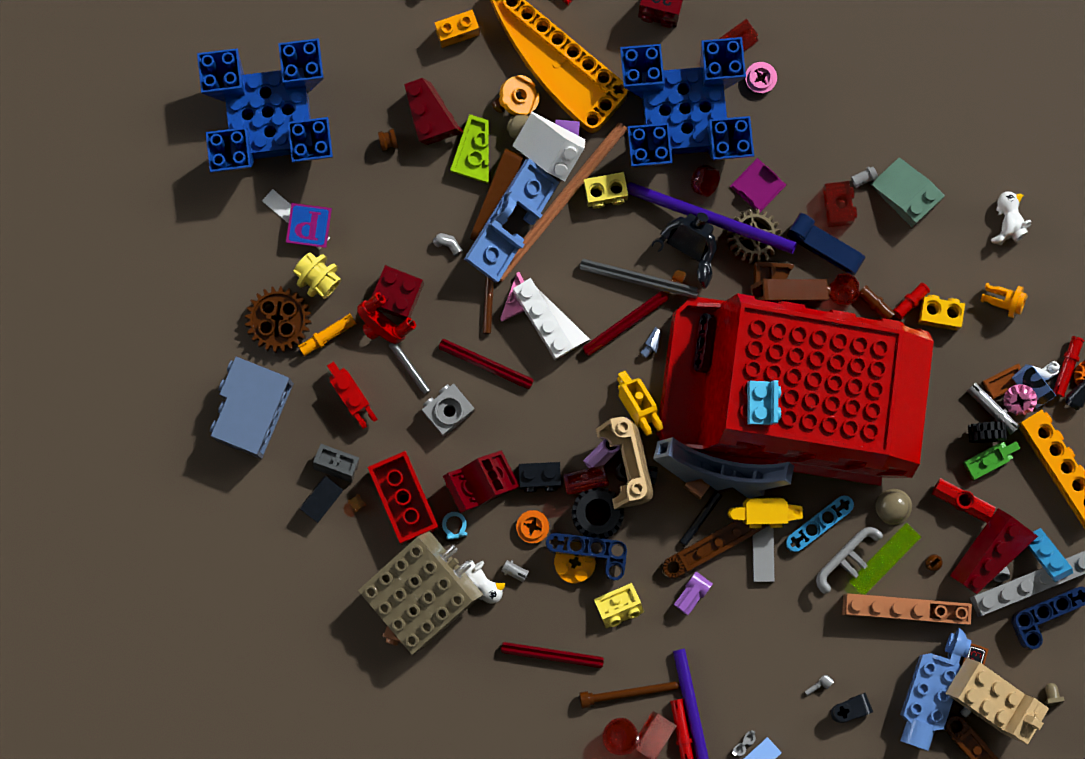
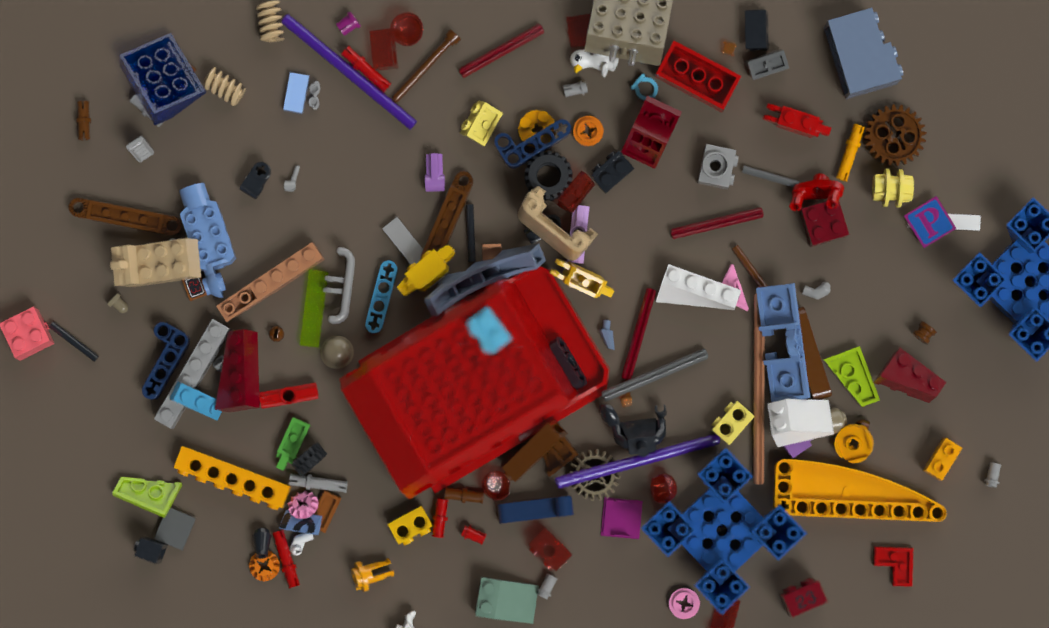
camera: 145 degrees right, 5 degrees up
none -> red pin [461,525,487,545]
none -> clear red piece [567,13,592,48]

